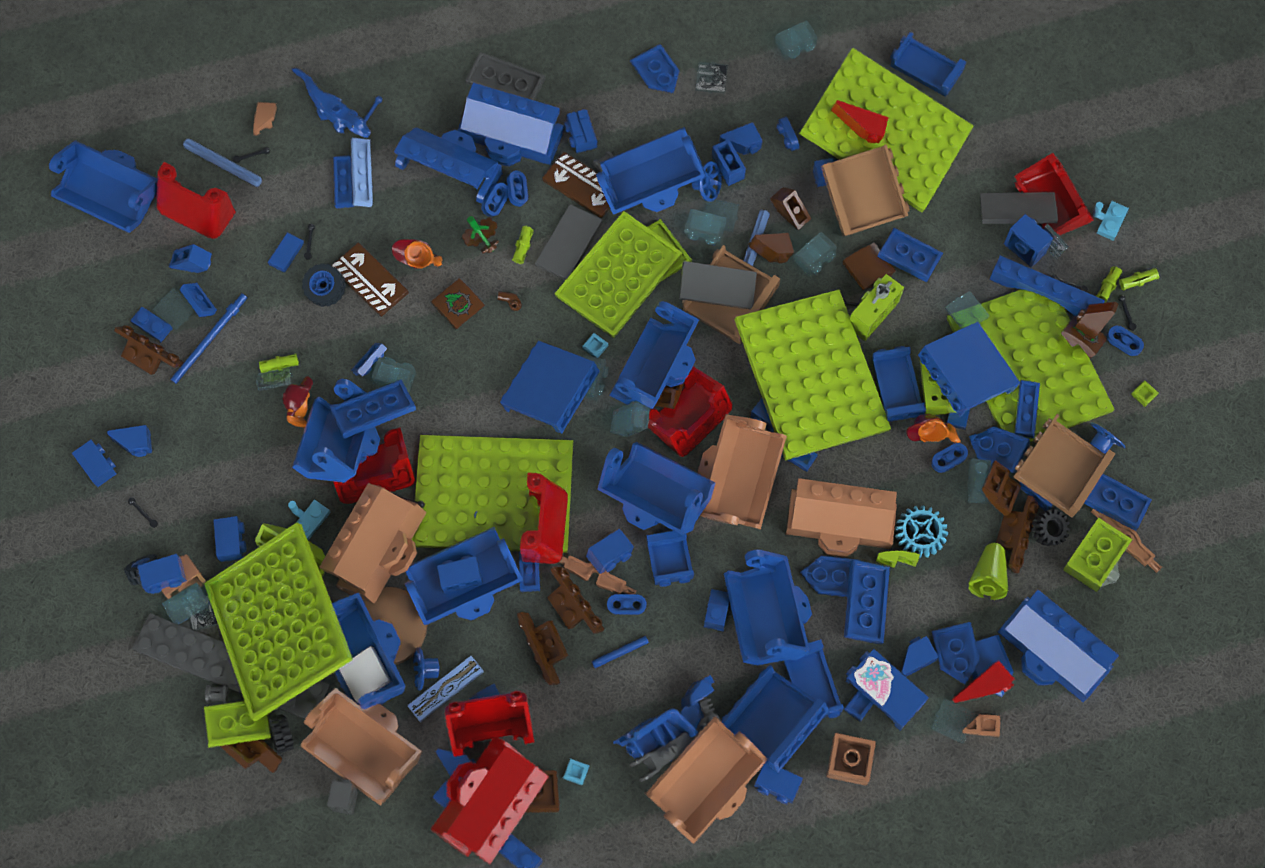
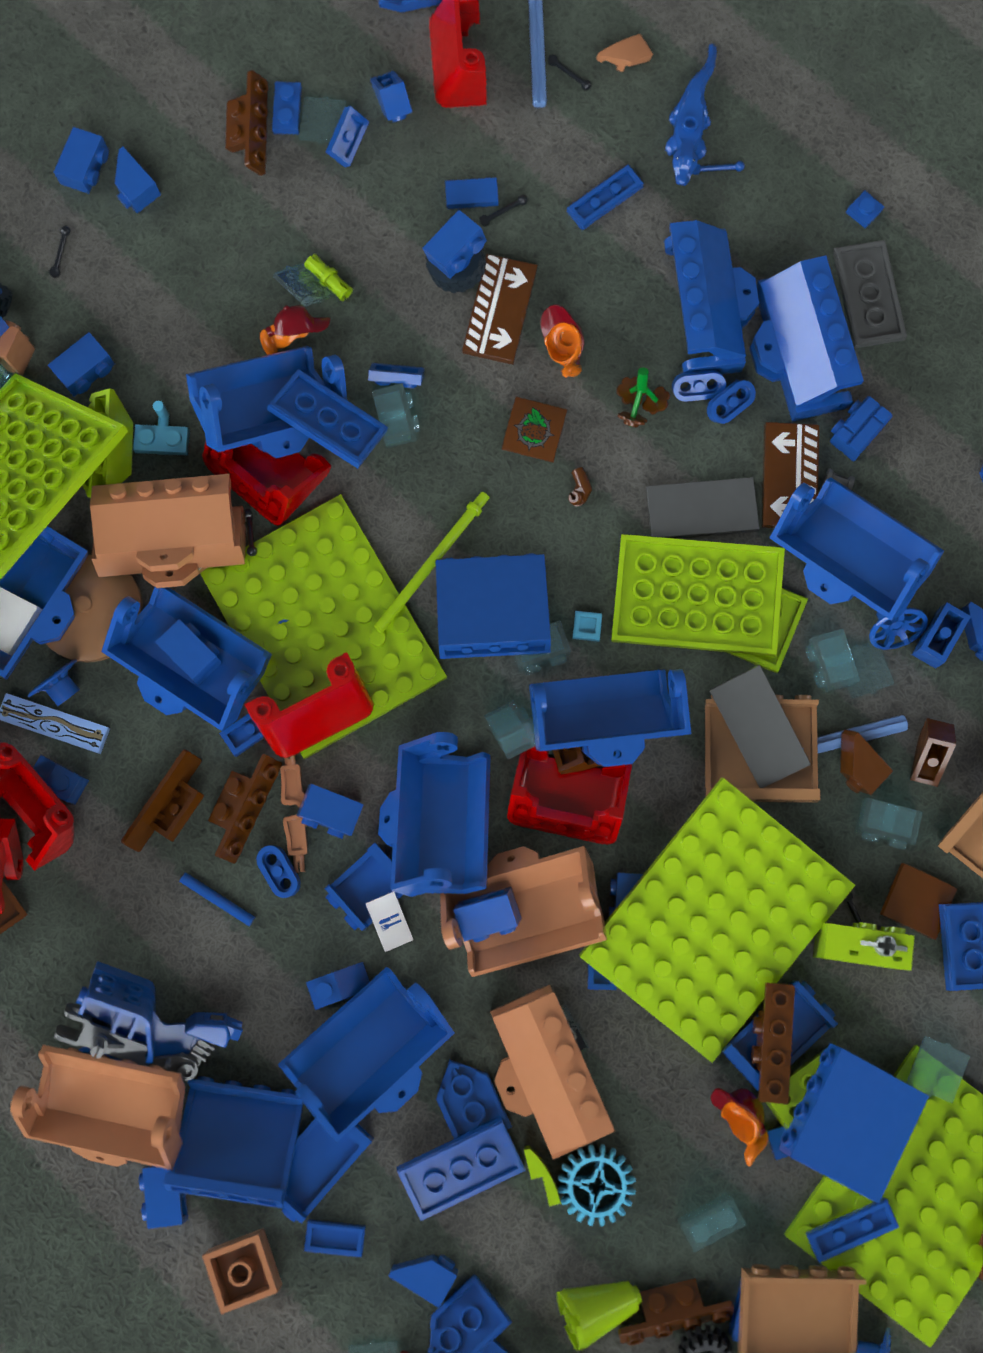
camera: 60 degrees right, 10 degrees up
blue bar [170,293,247,384] -> none
light blue tile [351,138,373,207] -> none
lime pin [512,226,534,264] -> none
medium azure tile [563,759,590,786] -> none
blue panel [846,649,929,730] -> none
blue plate [931,443,968,473] -> none
blue tile [969,426,1030,473] -> none
reddish brown slope [982,460,1021,516] -> none
none -> white sticker [366,892,413,952]
none -> lime bar [374,492,489,633]
none -> blue brick [423,210,487,279]
none -> blue brick [453,887,522,942]
none -> reddish brown bracket [751,982,795,1104]
none -> blue plate [846,191,884,229]

